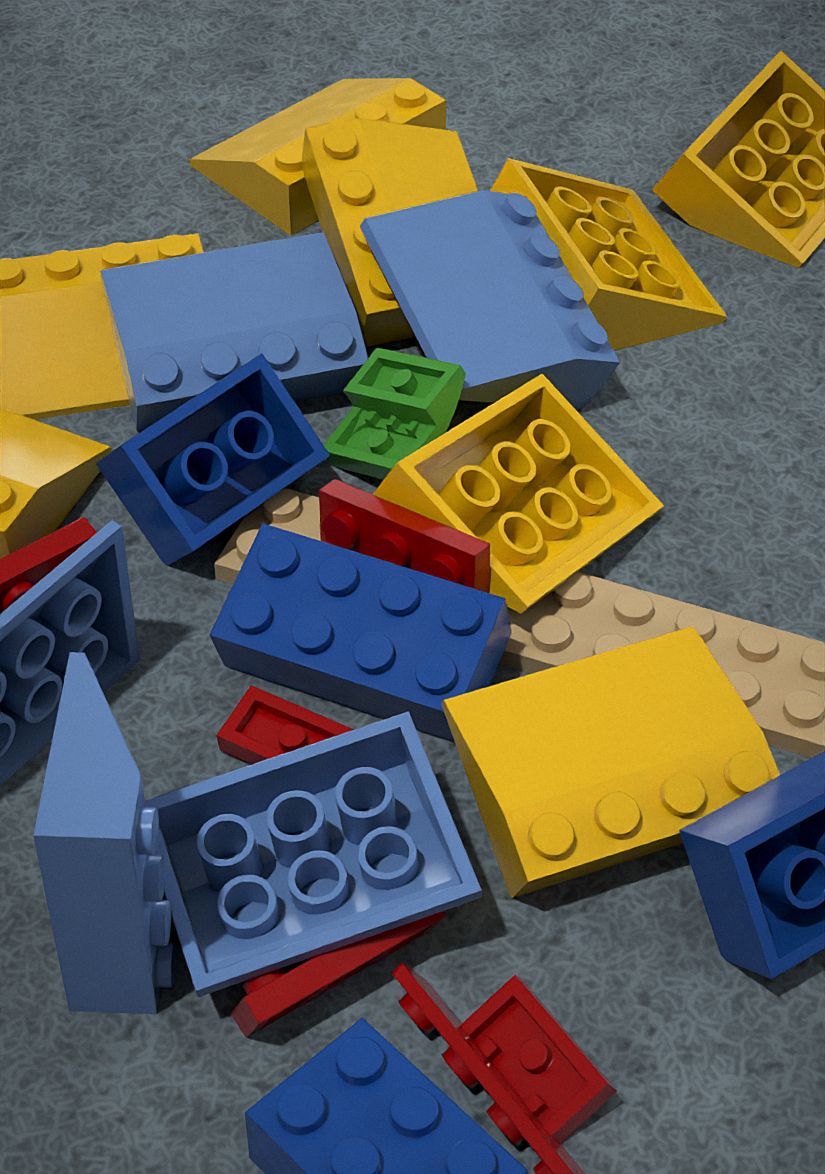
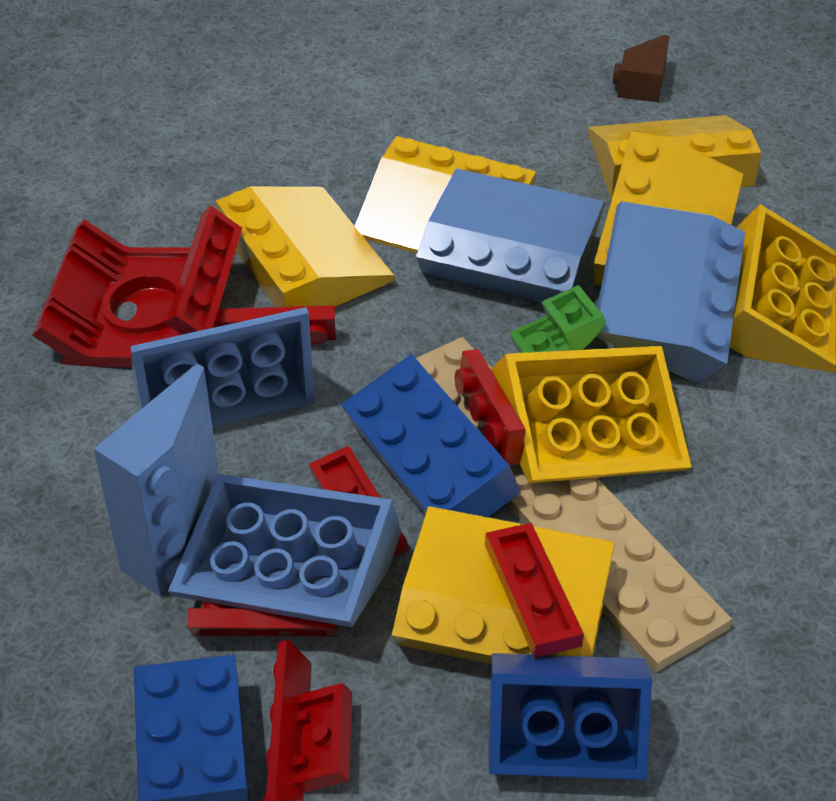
camera: 35 degrees right, 0 degrees up
blue brick [95,353,330,566] -> none
none -> red plate [485,522,584,658]
none -> reddish brown slope [612,35,670,103]

